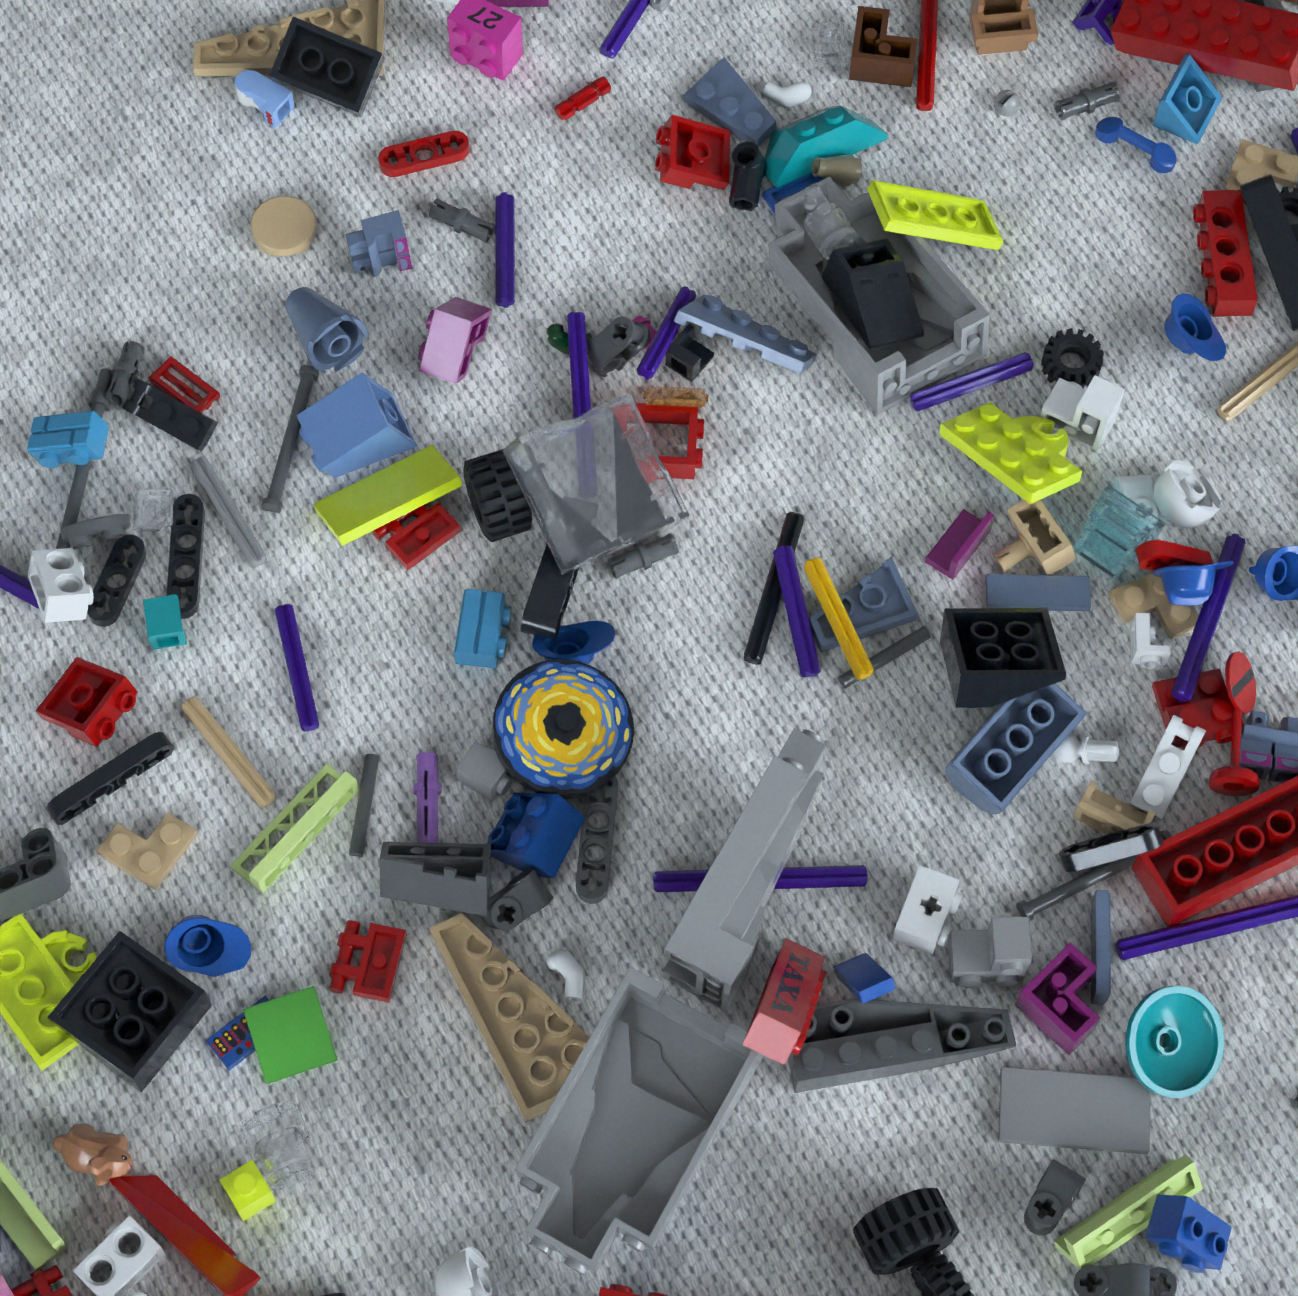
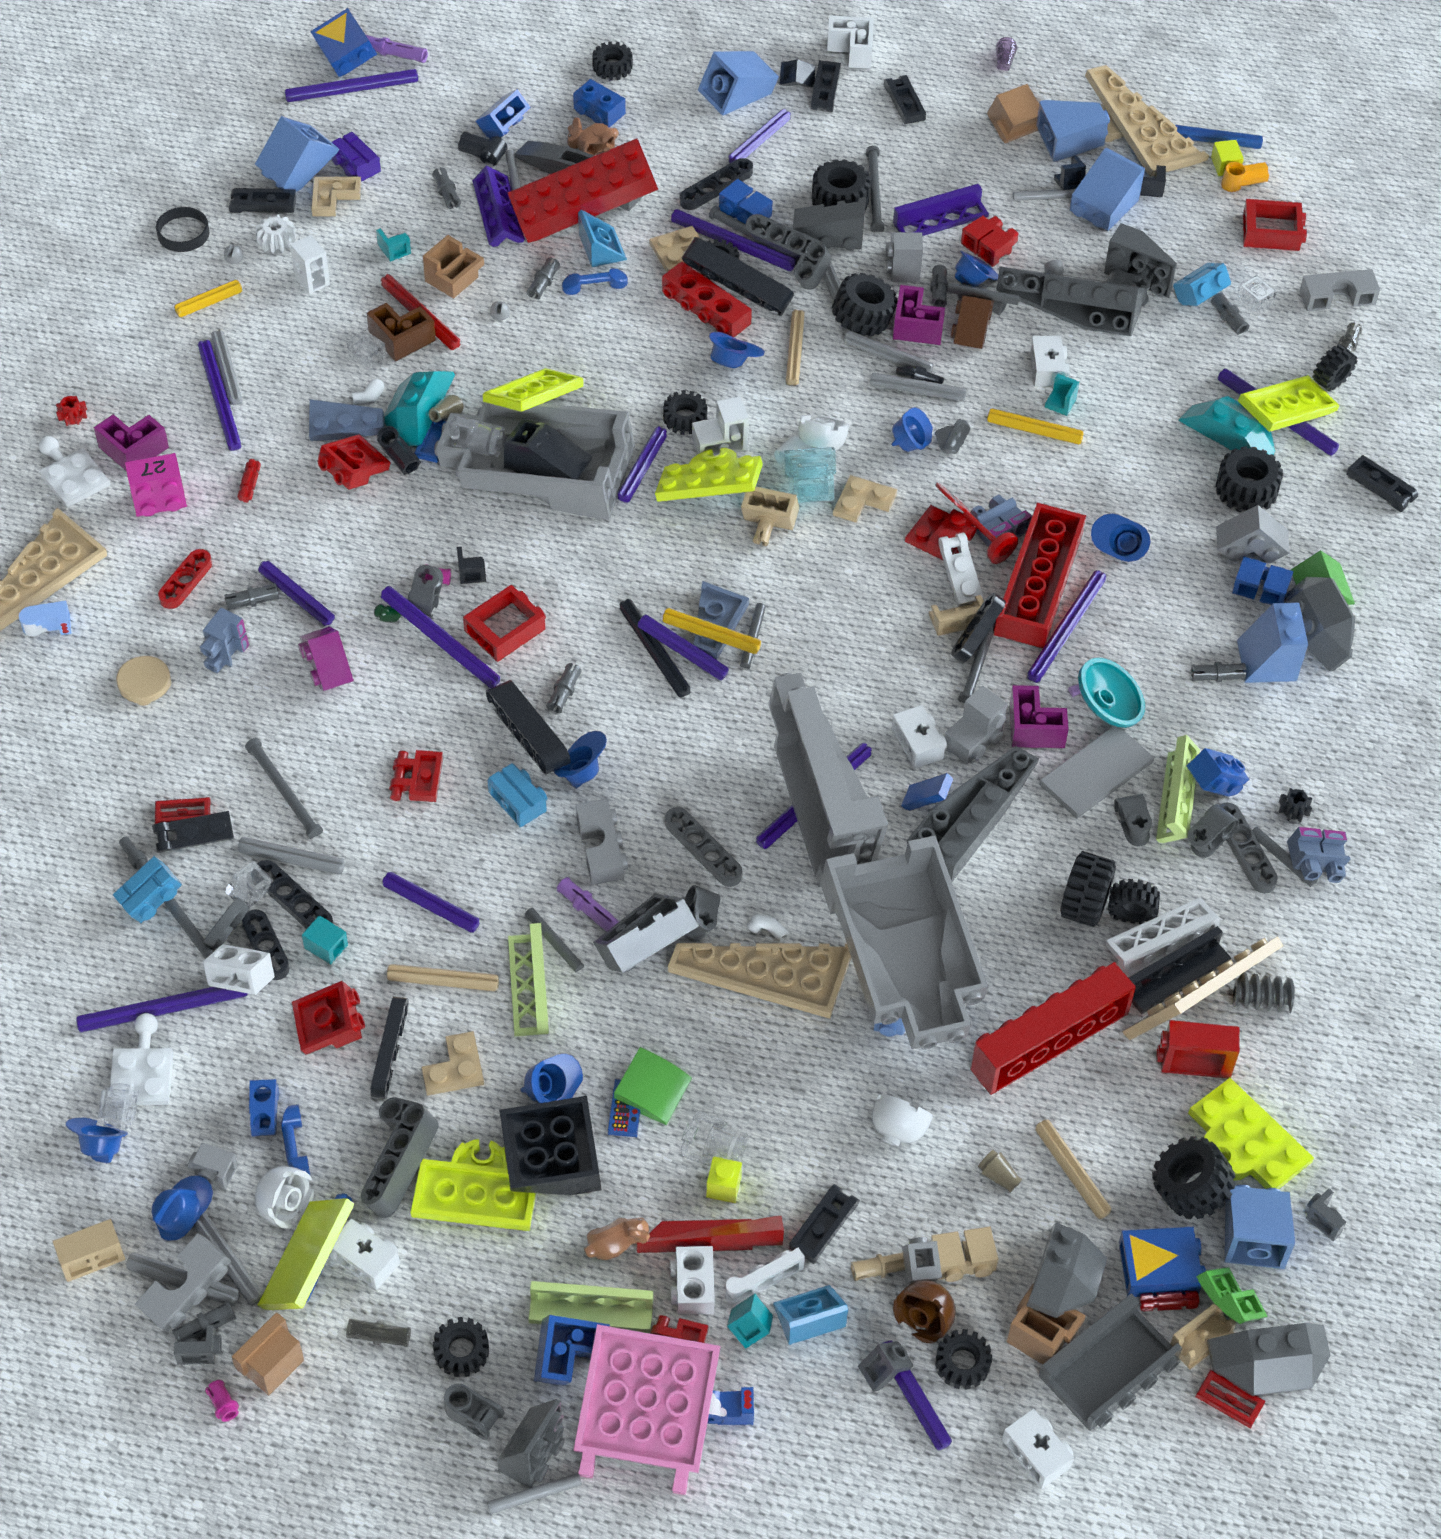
camera: 45 degrees left, 10 degrees down
dark grey pin [106,341,145,405] -> none
black brick [269,16,385,117] -> none
sand blue cone [285,287,368,373] -> none
medium blue slope [297,373,417,478] -> none
neon yellow tile [313,445,463,546] -> none
red plate [329,920,407,1003] -> none
black tyre [463,449,532,543] -> none
blue slope [487,793,586,878] -> none
dish [491,659,634,799] -> none
clear tile [503,393,690,575] -> none
dark purple axle [636,286,696,380] -> none
clear orange piece [643,386,708,407] -> none
sand blue wing [674,295,817,374] -> none
red brick [742,938,827,1065] -> none
magenta panel [925,509,995,580] -> none
black slope [940,608,1066,708] -> none
sand blue brick [945,683,1087,814] -> none
sand blue tile [985,574,1091,611] -> none
white axle [1054,736,1119,764] -> none
sand blue tile [1091,890,1111,1005] -> none
white bracket [1130,613,1171,669] -> none
red beam [1135,540,1213,571] -> none
blue piece [1153,561,1234,606] -> none
dark purple axle [1172,533,1246,703] -> none

